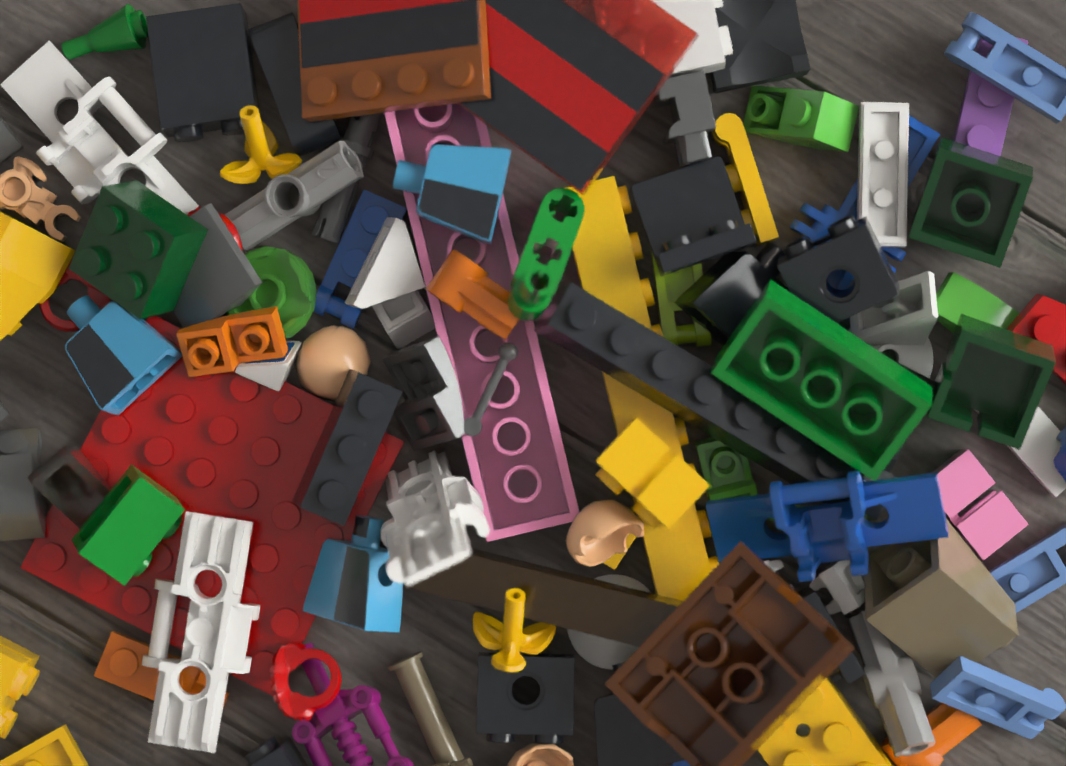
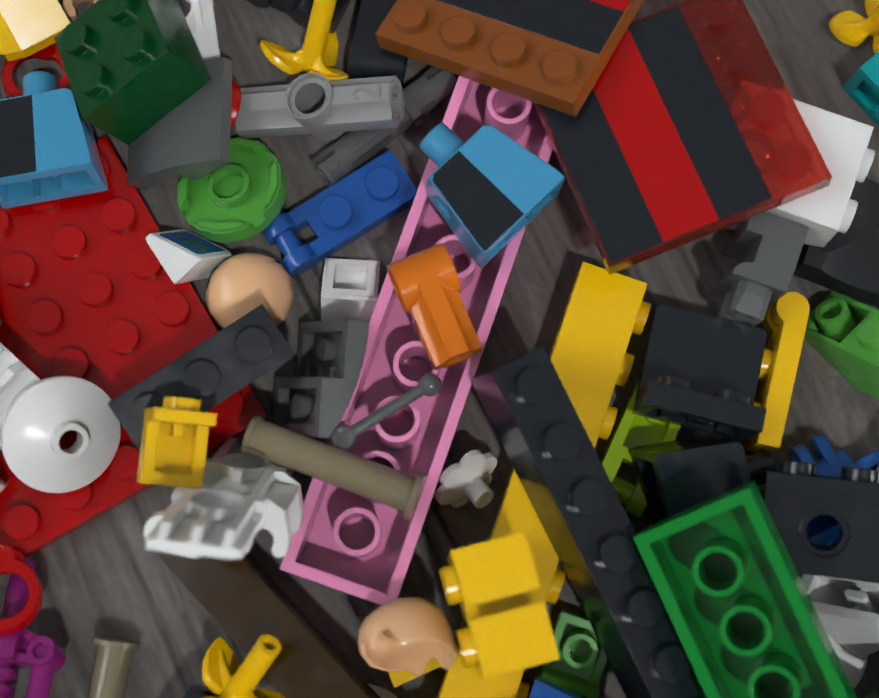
camera: 20 degrees right, 10 degrees down
orange slope [176,306,289,377] -> none
dark azure torso [303,515,403,633] -> none
white slope [345,217,426,309] -> none
green beam [508,188,585,321] -> none
none -> white dish [0,376,121,493]
none -> yellow bracket [136,397,217,489]
none -> dark tan pin [241,416,426,520]
none -> white plant [435,449,497,509]

